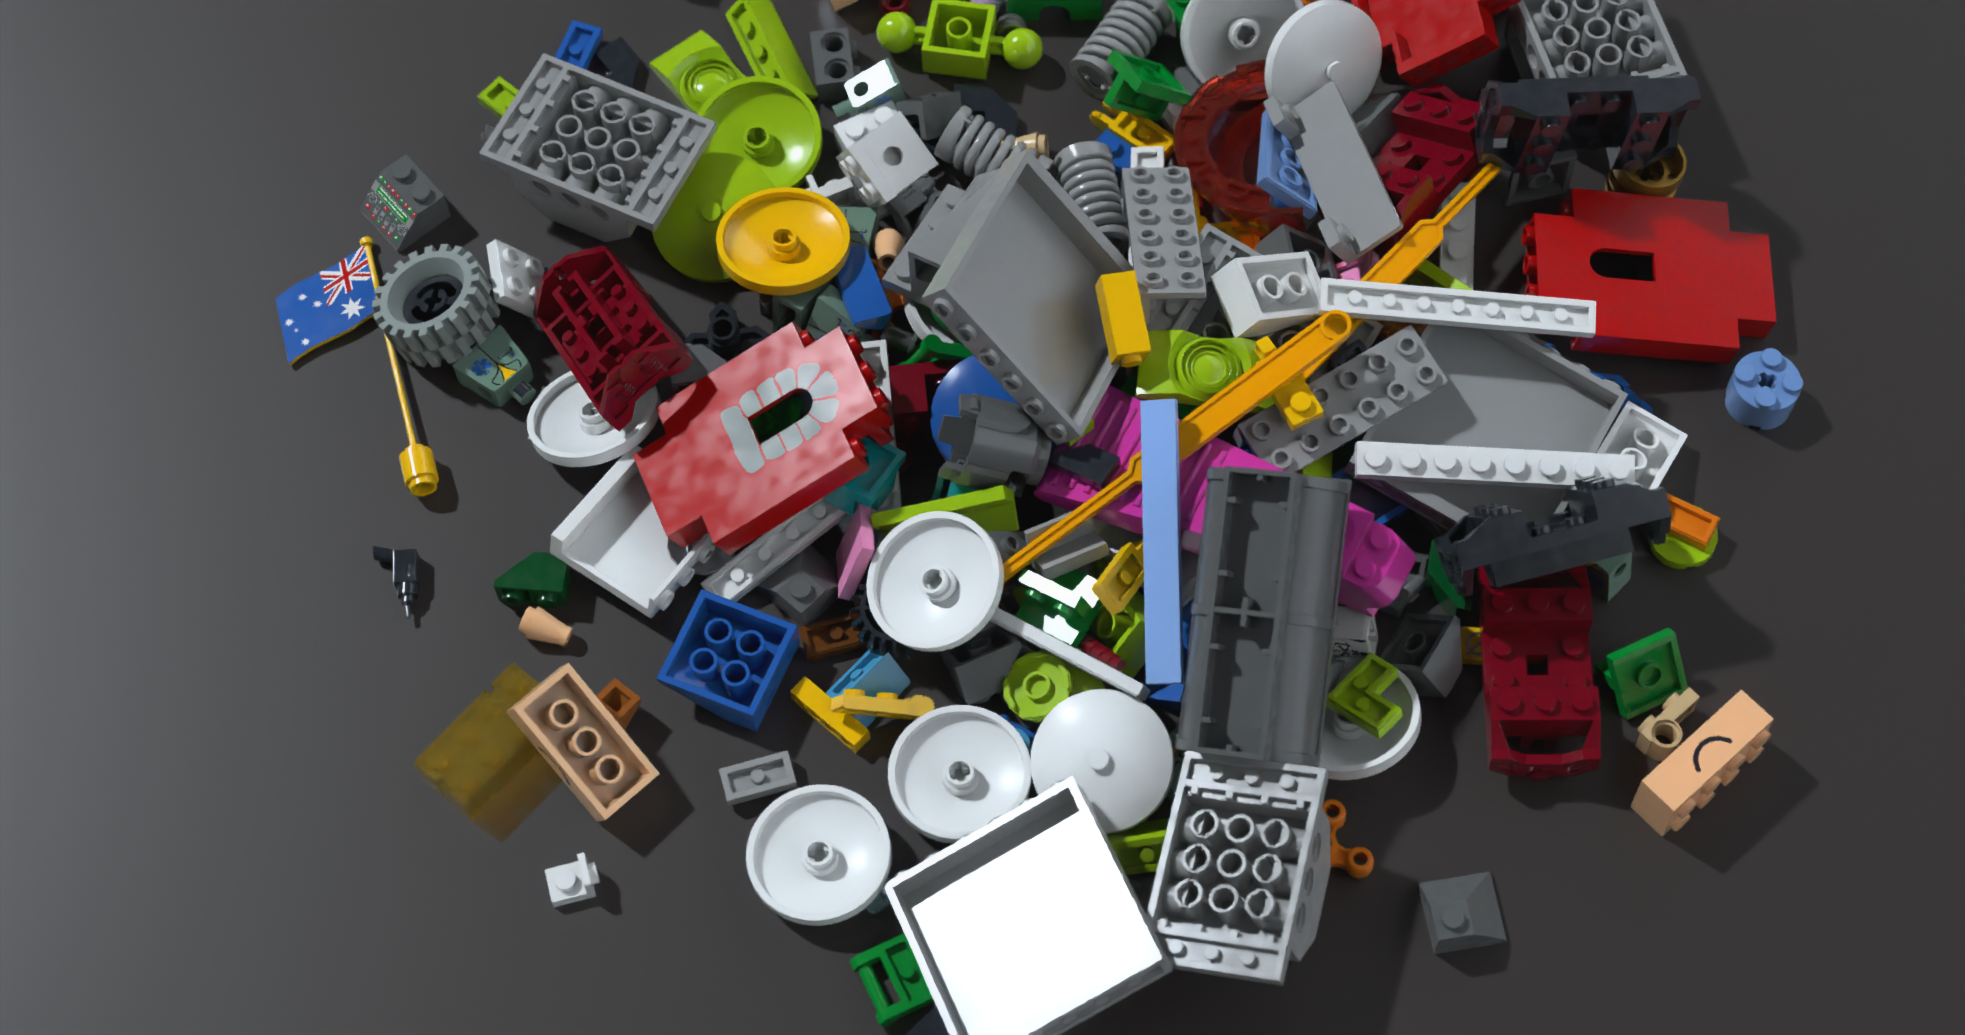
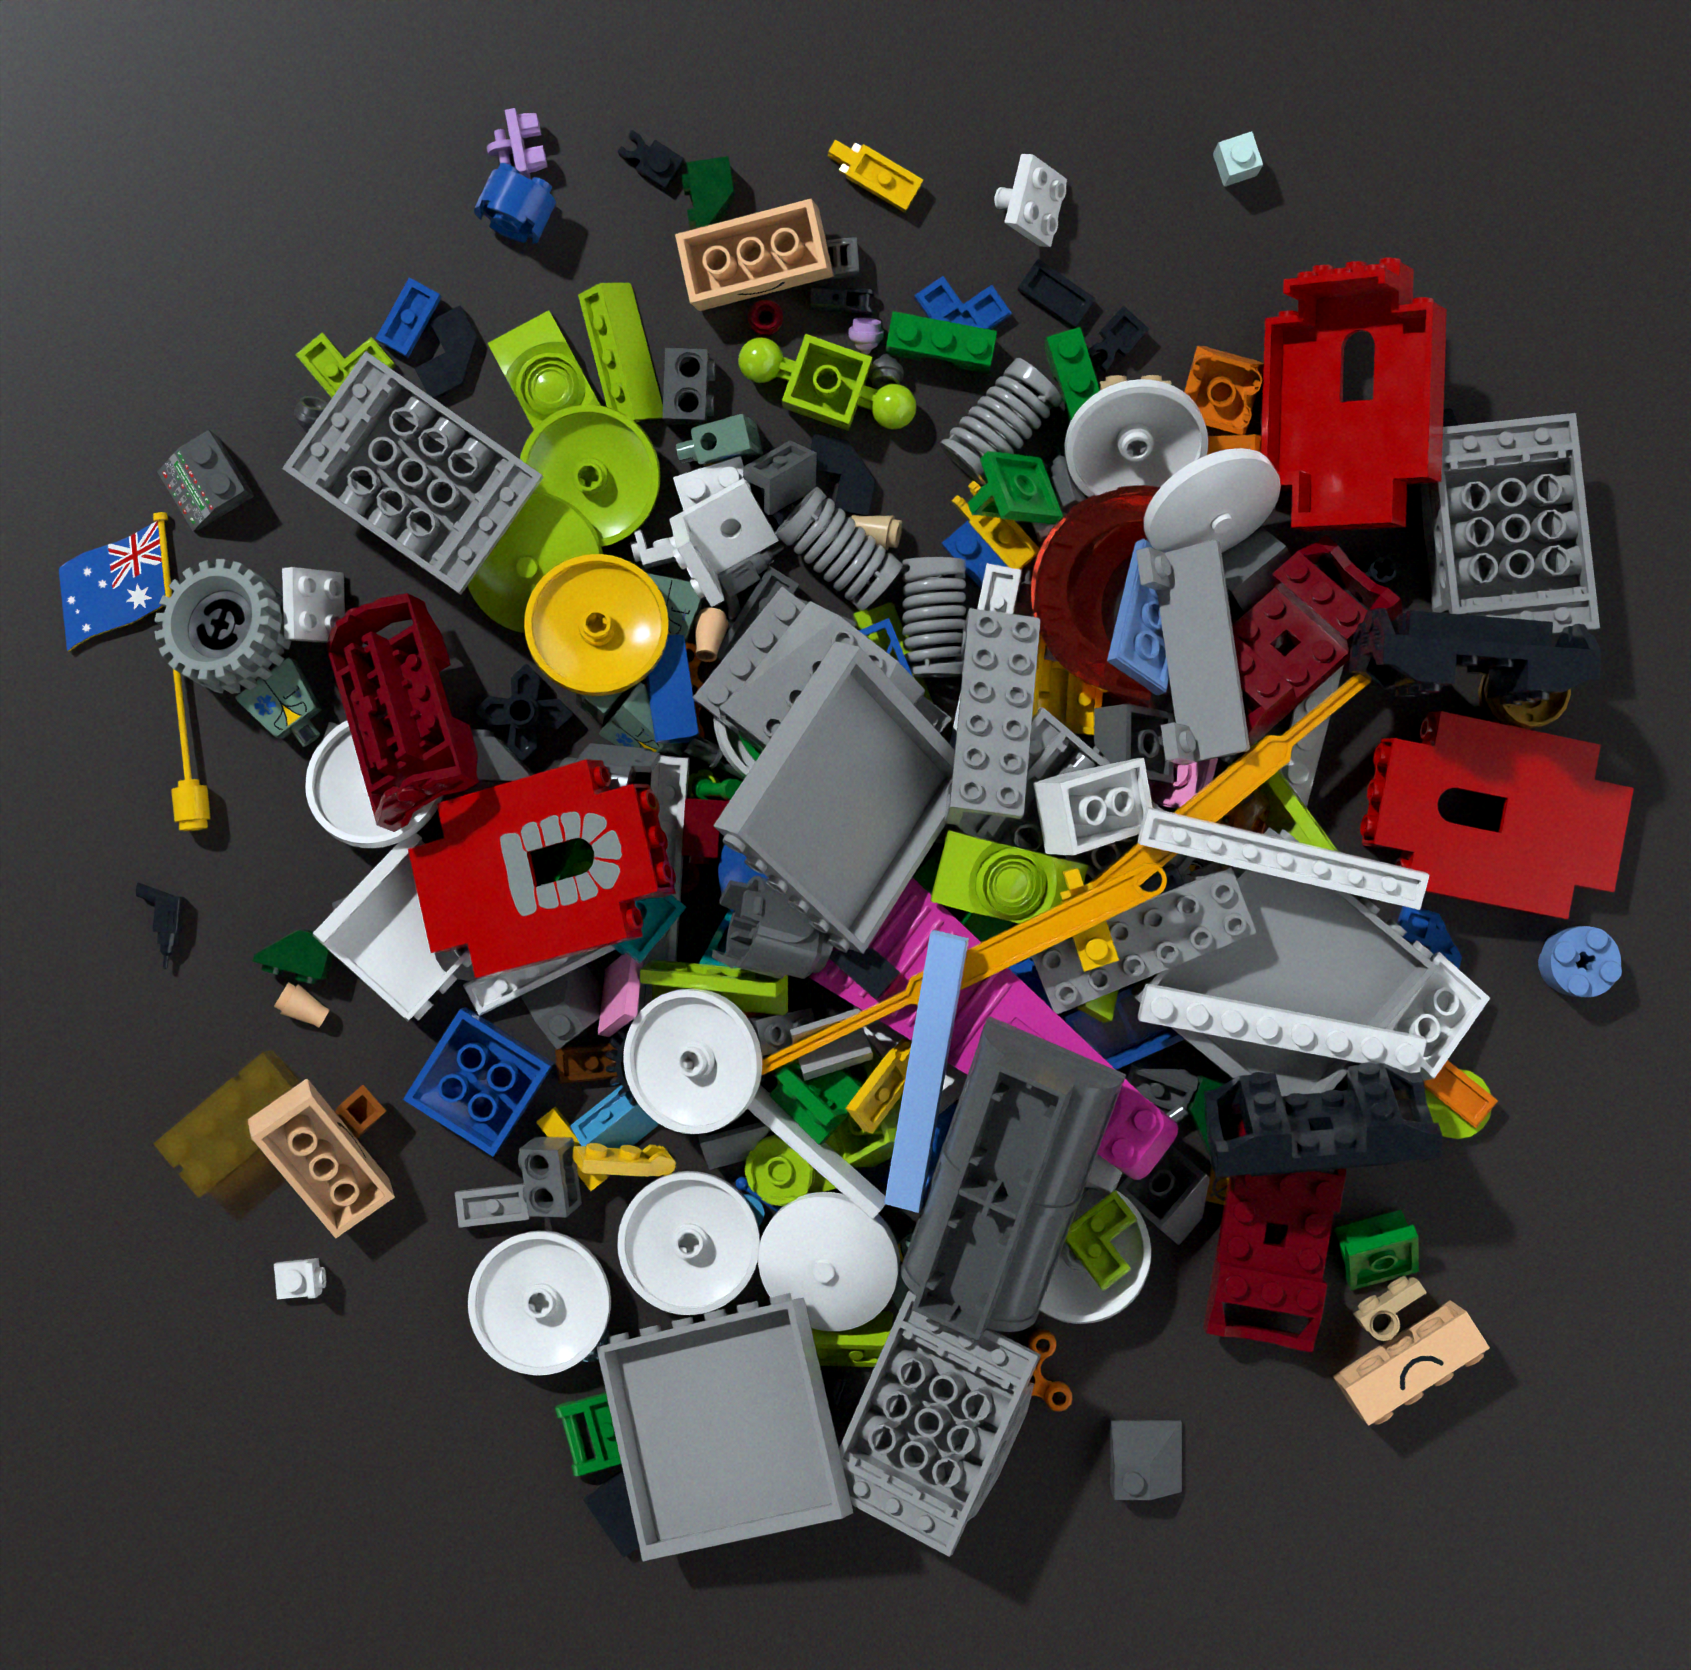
camera: 10 degrees right, 25 degrees up
dark red animal [1078,635,1126,671] -> none
yellow brick [1095,270,1151,367] -> none
none -> dark grey brick [518,1137,582,1217]

